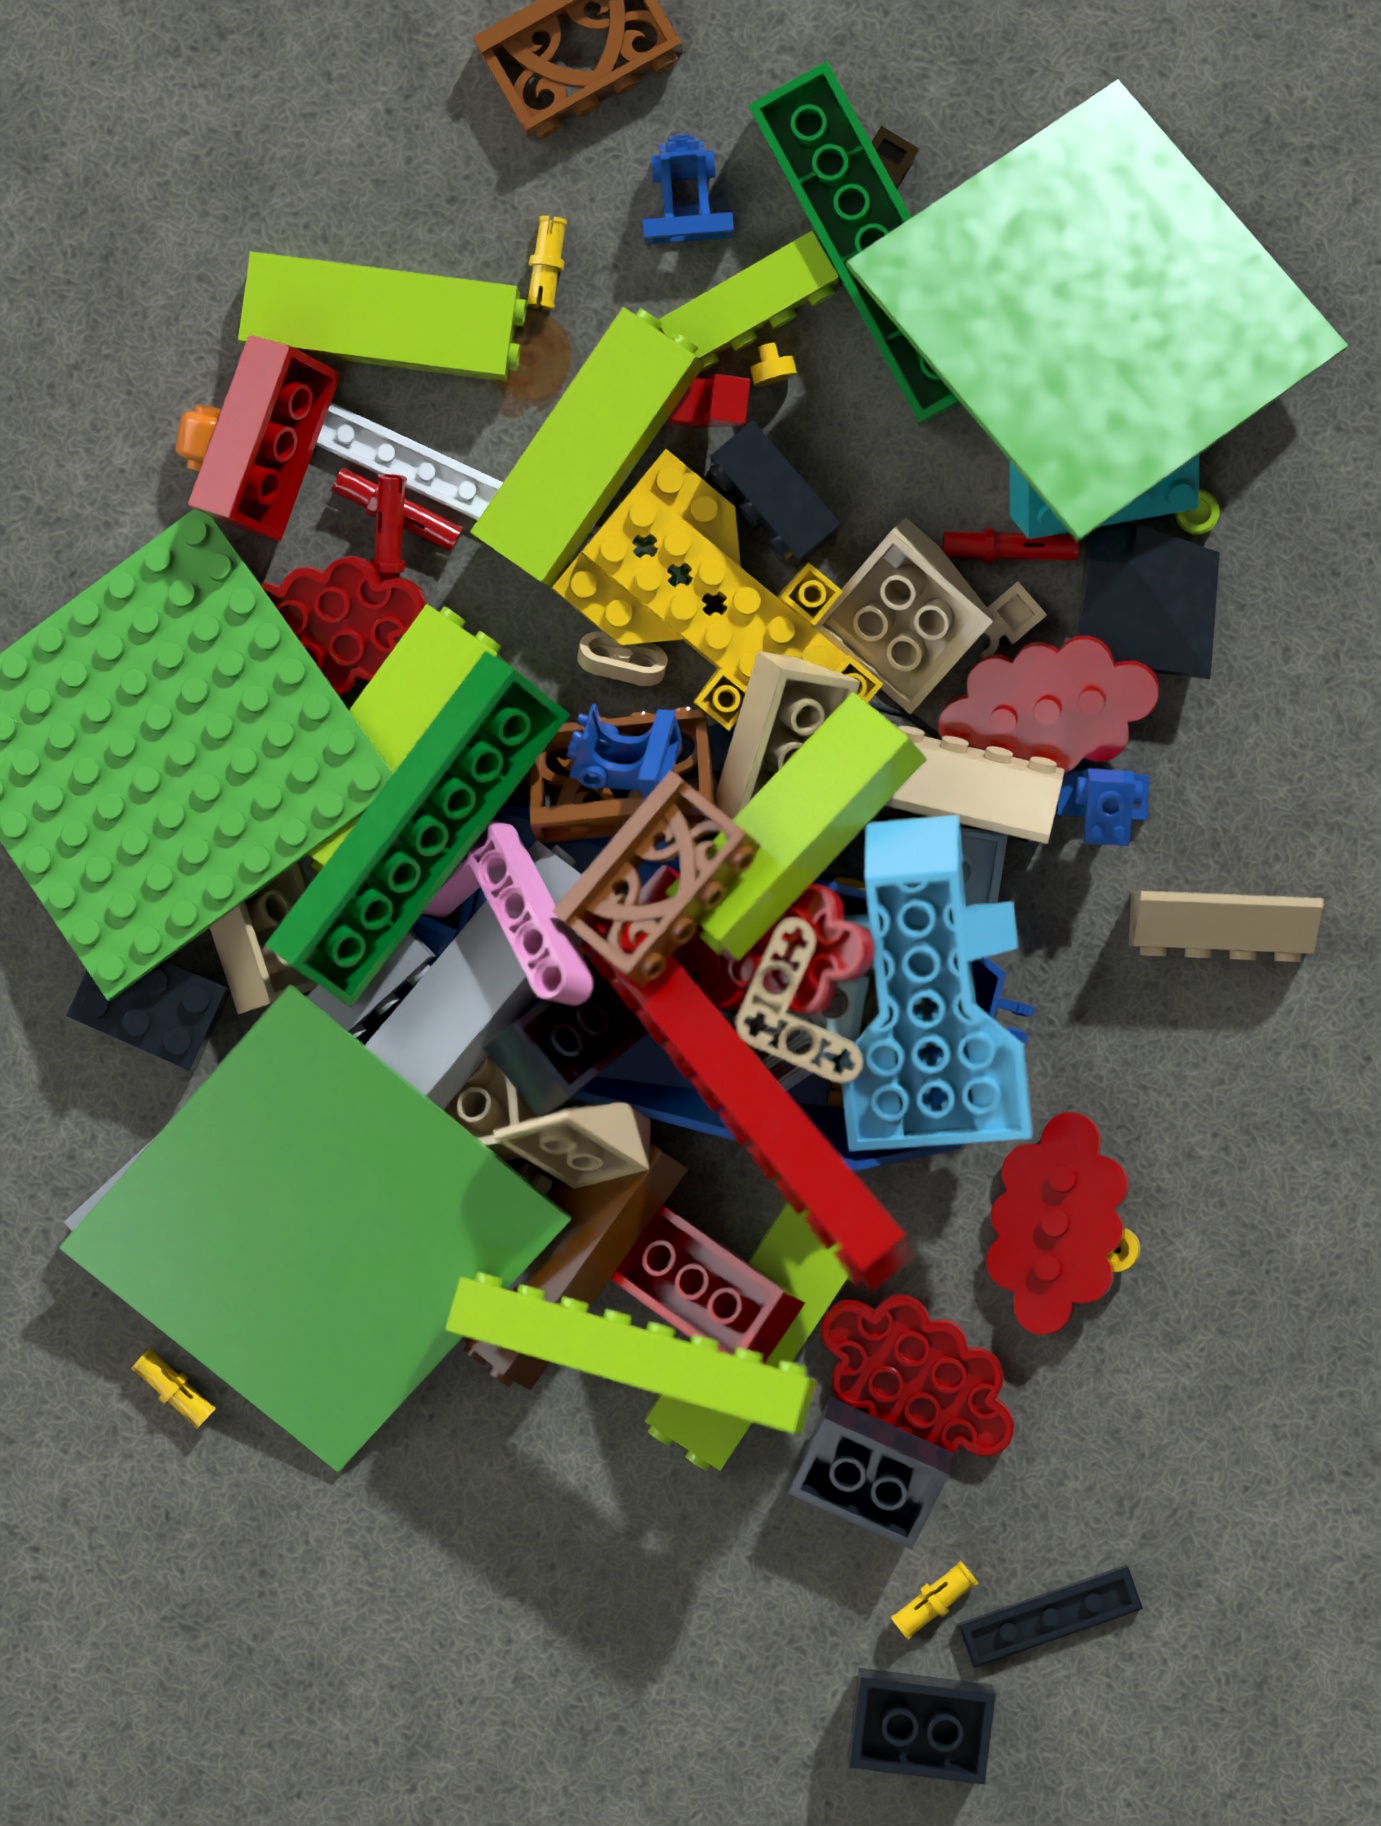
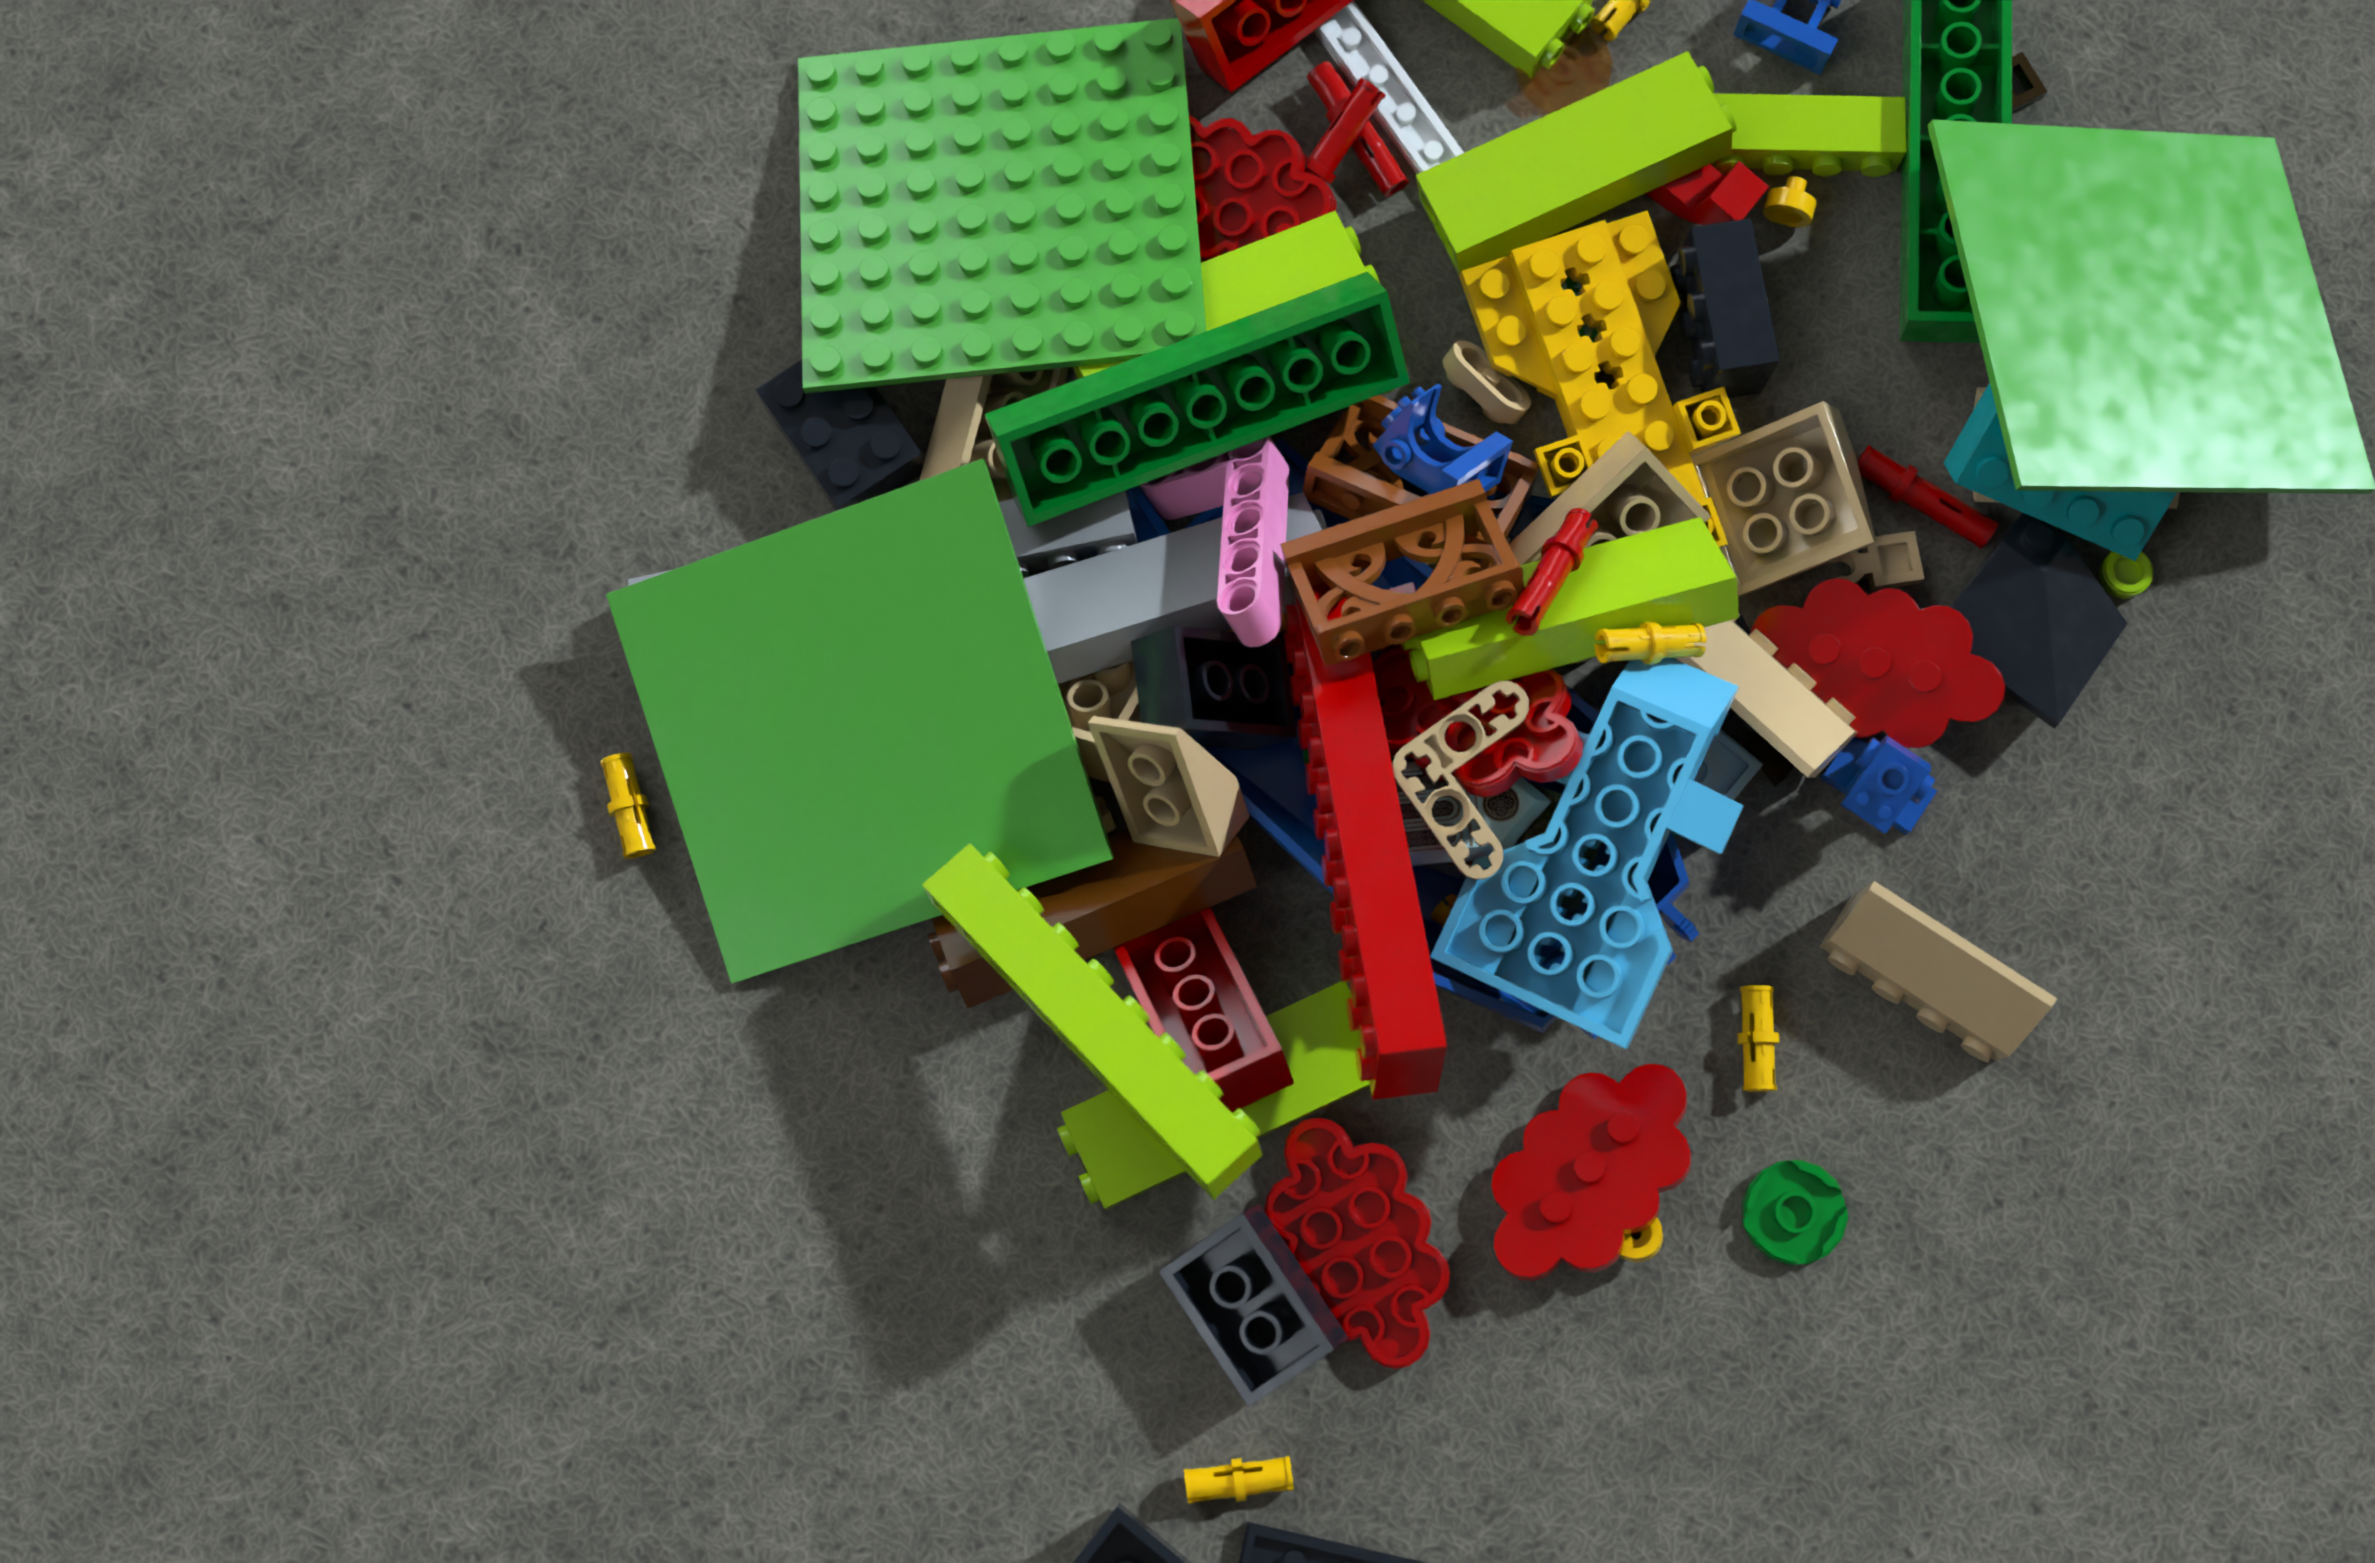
camera: 35 degrees right, 10 degrees down
none -> red pin [1505,508,1598,636]
none -> yellow pin [1594,622,1707,665]
none -> yellow pin [1737,985,1780,1092]
none -> green tile [1741,1160,1848,1265]

